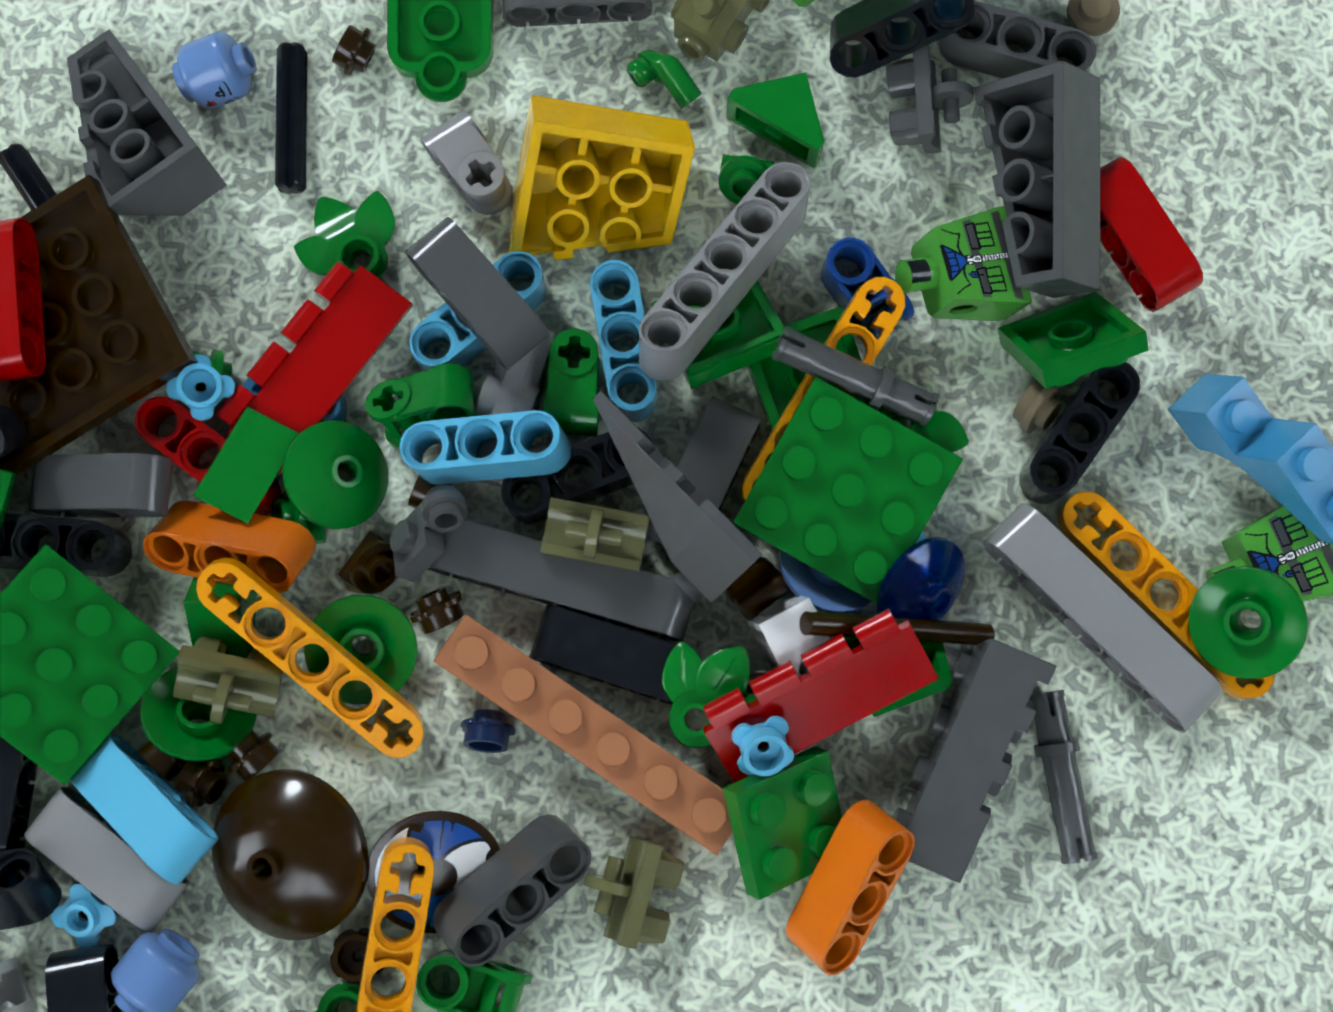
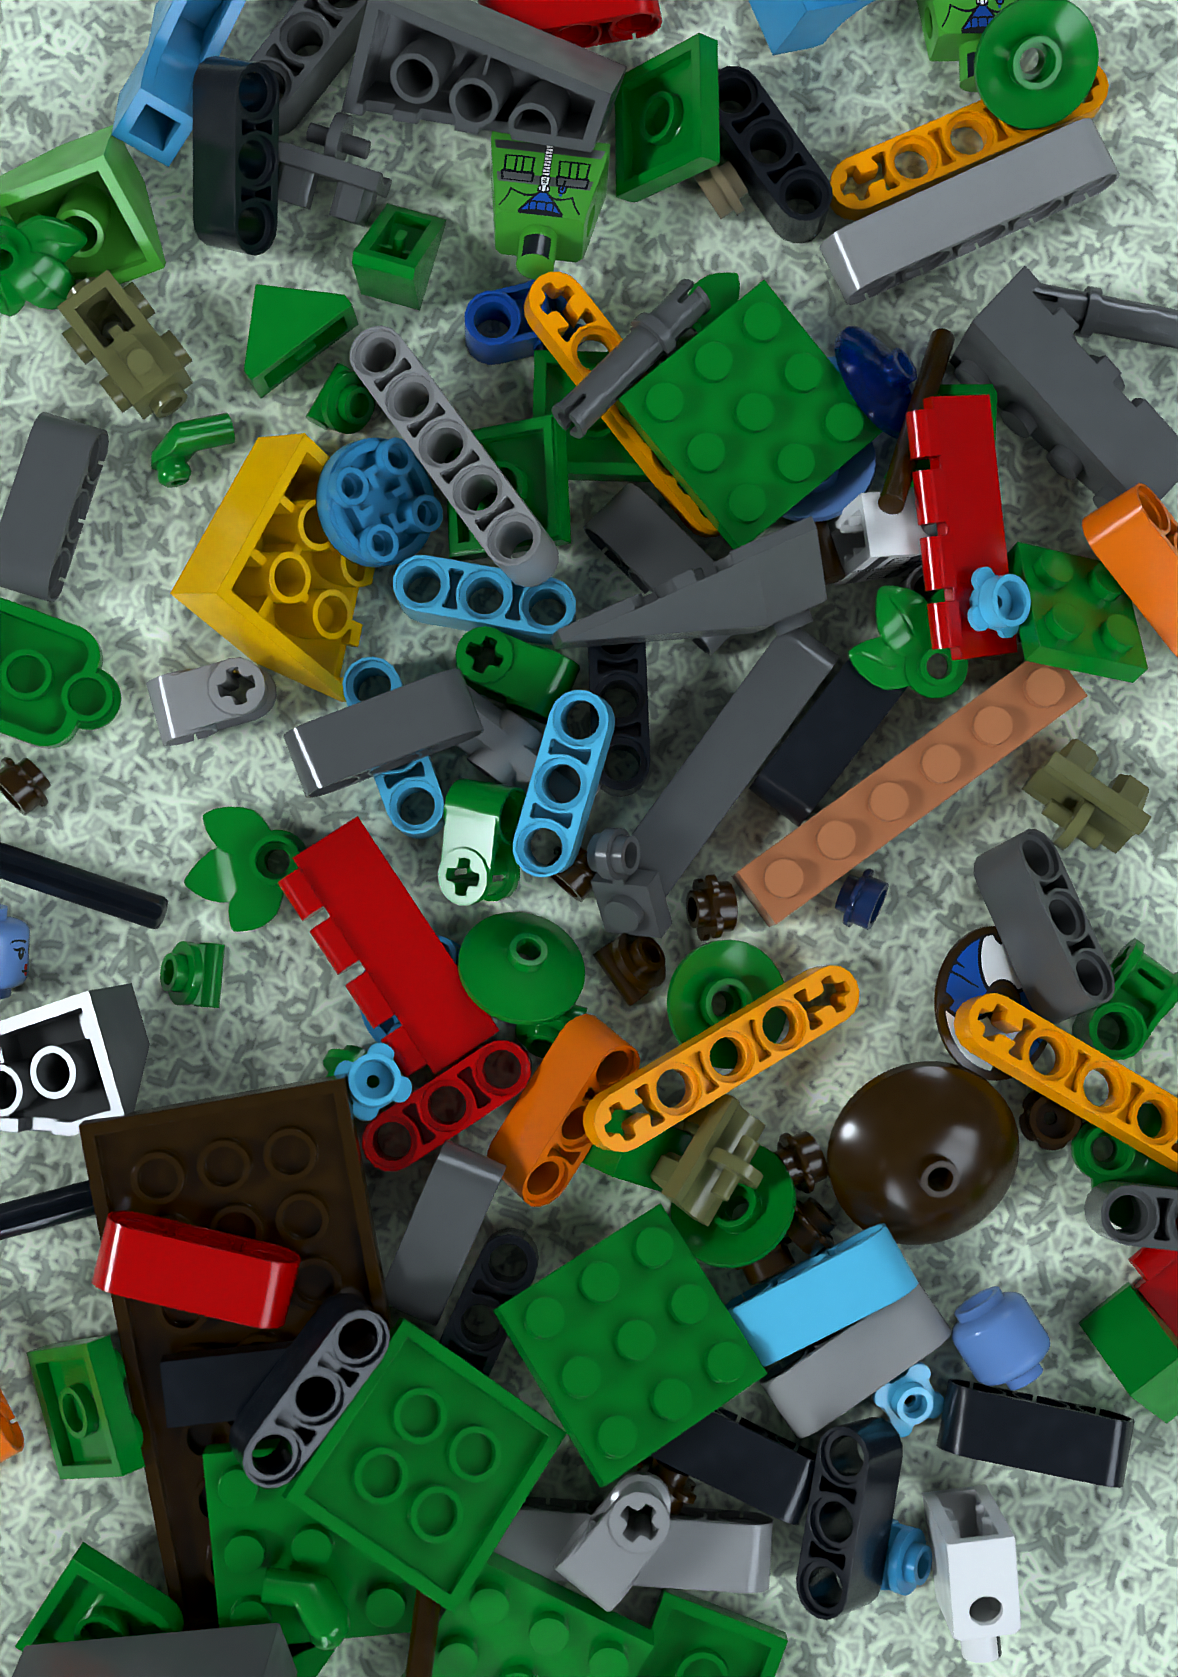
camera: 75 degrees left, 5 degrees up
green sticker [193,407,299,524] -> none
olive hips [540,497,650,572] -> none
none -> green plate [160,941,225,1008]
none -> dark azure tile [316,437,443,568]
none -> green slope [352,203,446,310]

